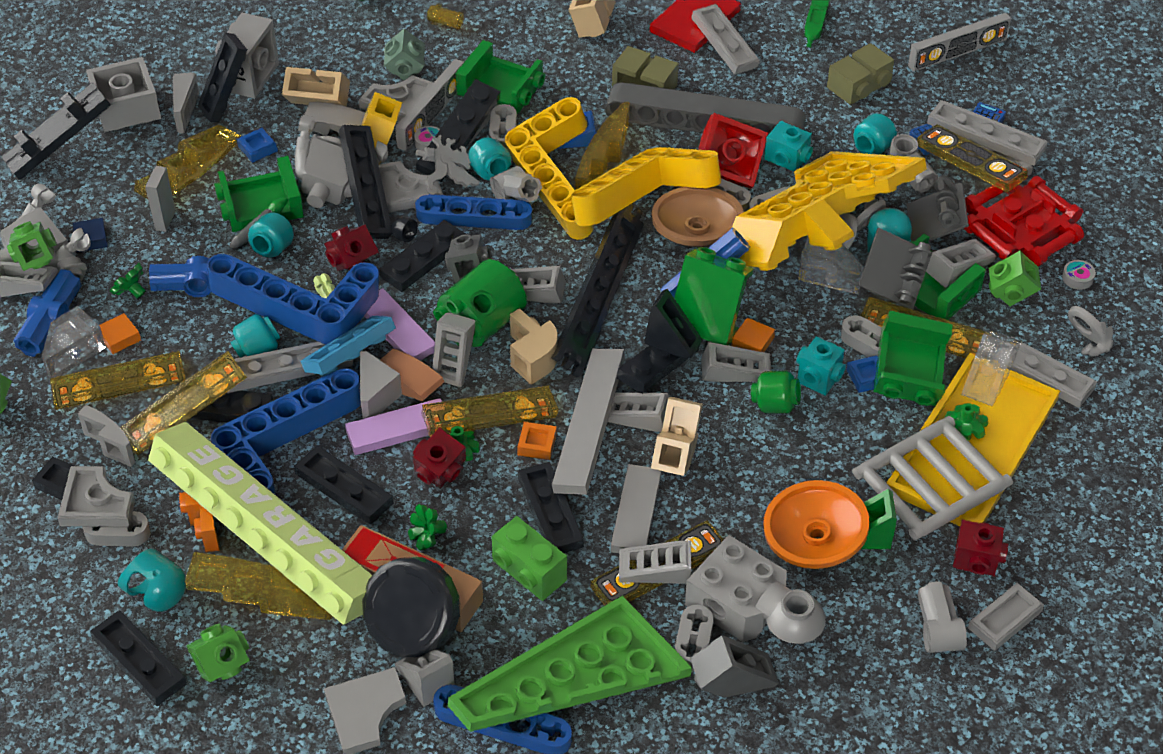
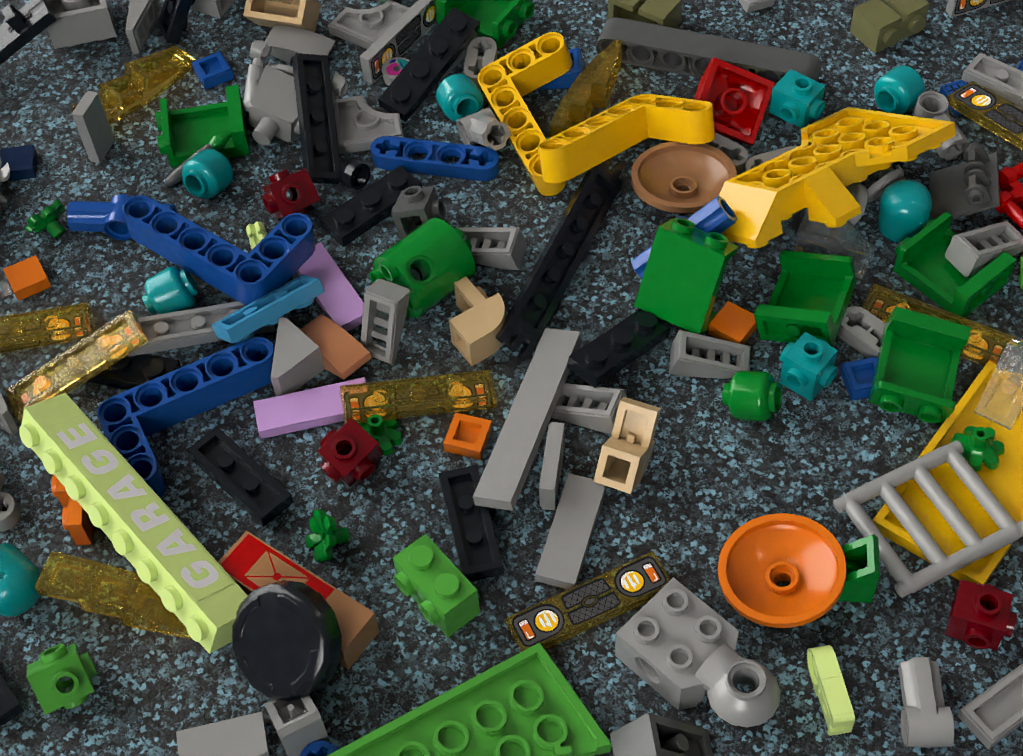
camera: 10 degrees right, 5 degrees up
yellow slope [361,92,402,165] -> none
light grey piece [416,135,480,195] -> none
light grey slope [619,541,691,584] -> none
black slope [644,288,702,359] -> none
light grey beam [675,605,714,671] -> none
dark grey hinge [858,228,932,311] -> none
none -> light grey tile [539,422,565,511]
none -> green panel [754,250,857,347]
none -> yellowish green piece [807,645,855,736]

